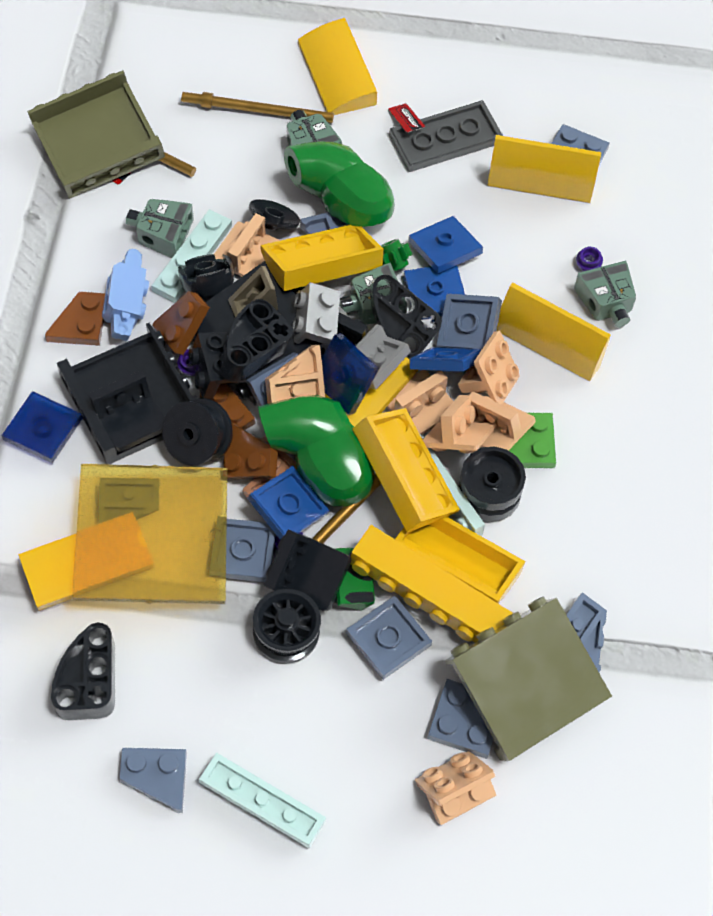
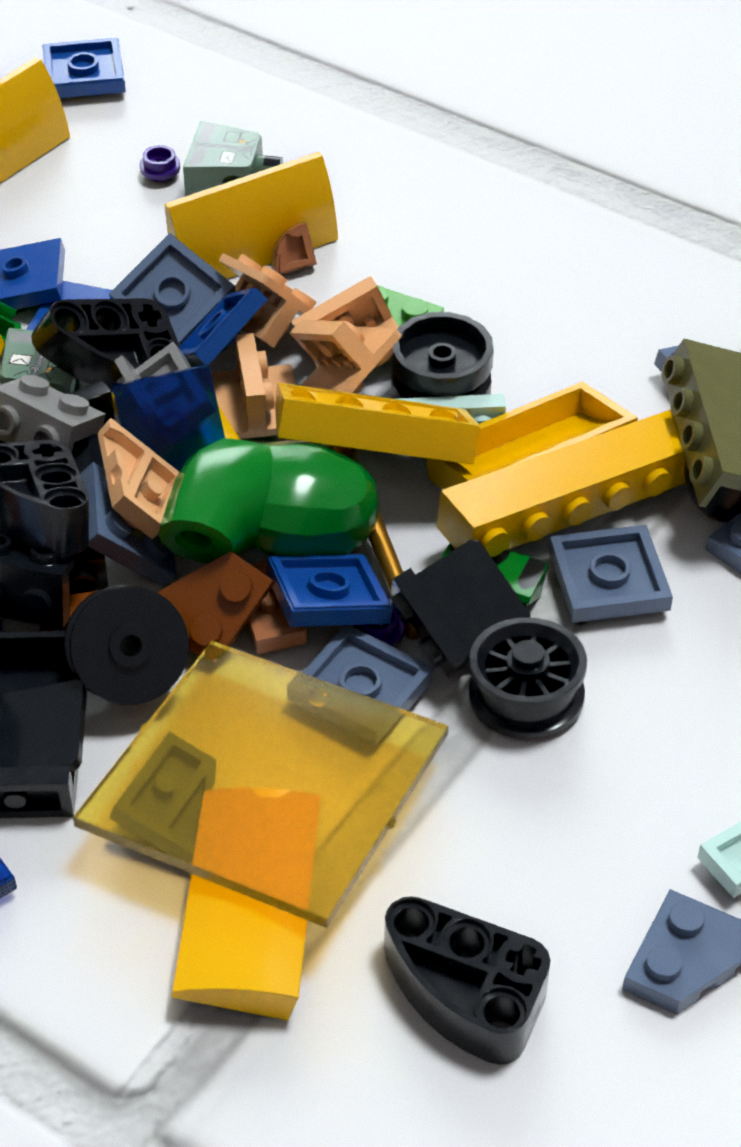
camera: 60 degrees left, 15 degrees down
none -> blue plate [42,37,126,98]
none -> nougat tile [272,222,317,275]

